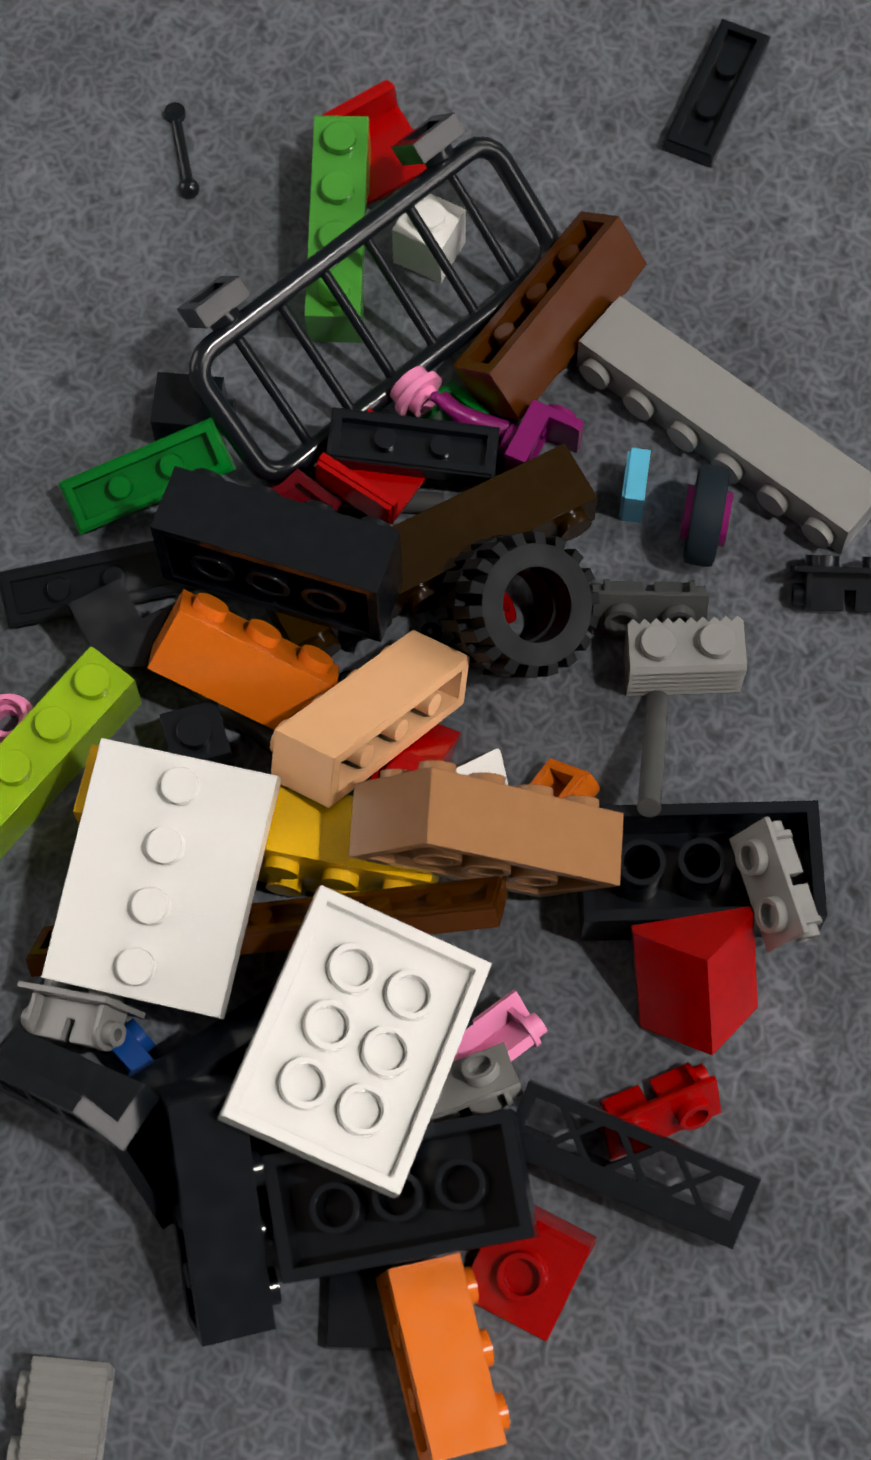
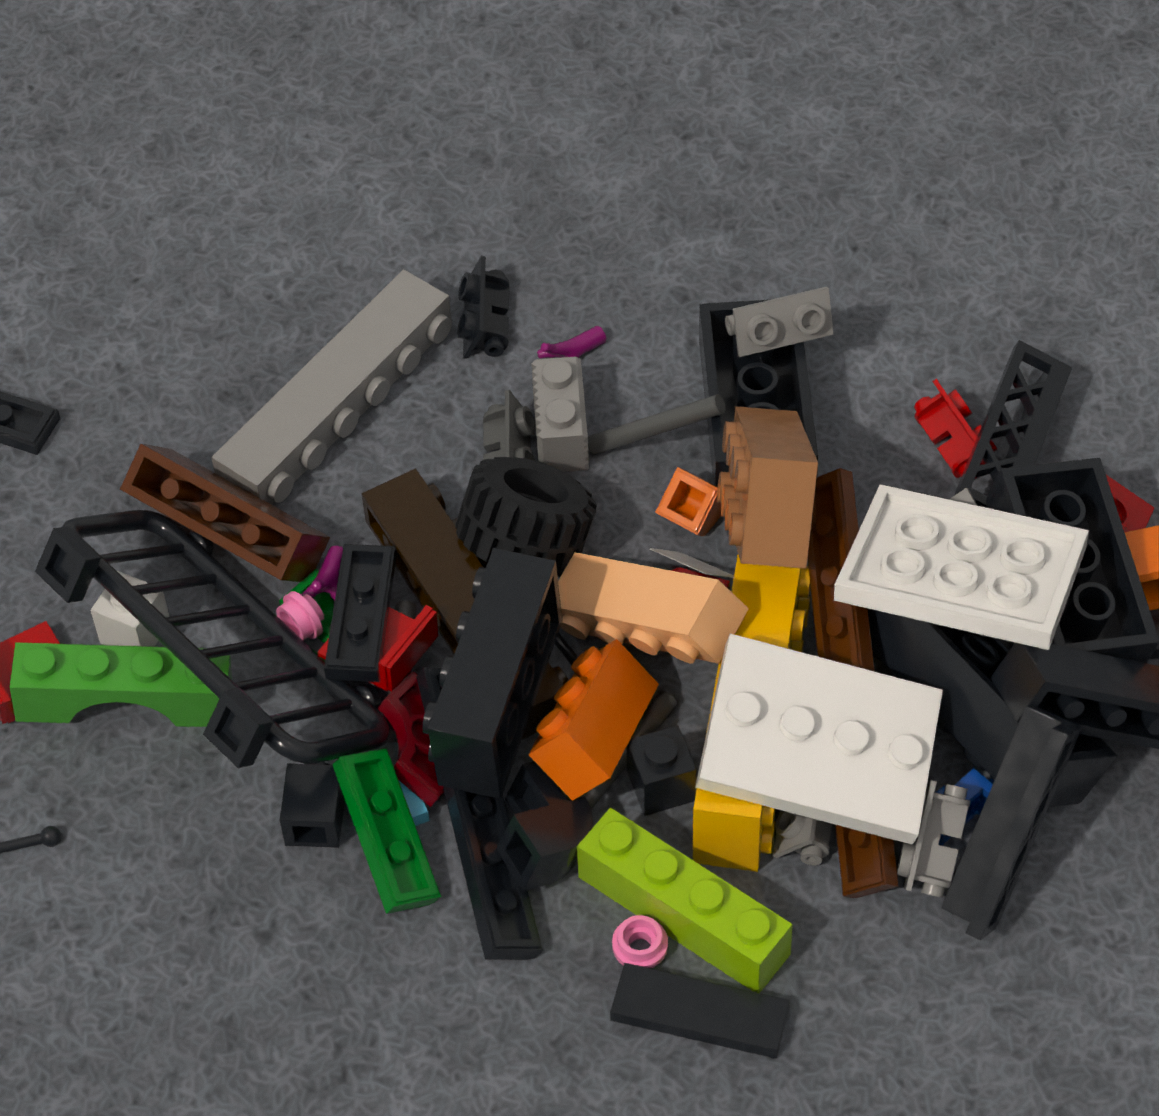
camera: 90 degrees left, 15 degrees down
magenta bracket [499,399,584,472] -> none
medium azure tile [619,448,651,523] -> none
red slope [631,906,758,1056] -> none
black wheel [679,465,734,567] -> none
none -> magenta bar [537,326,606,359]

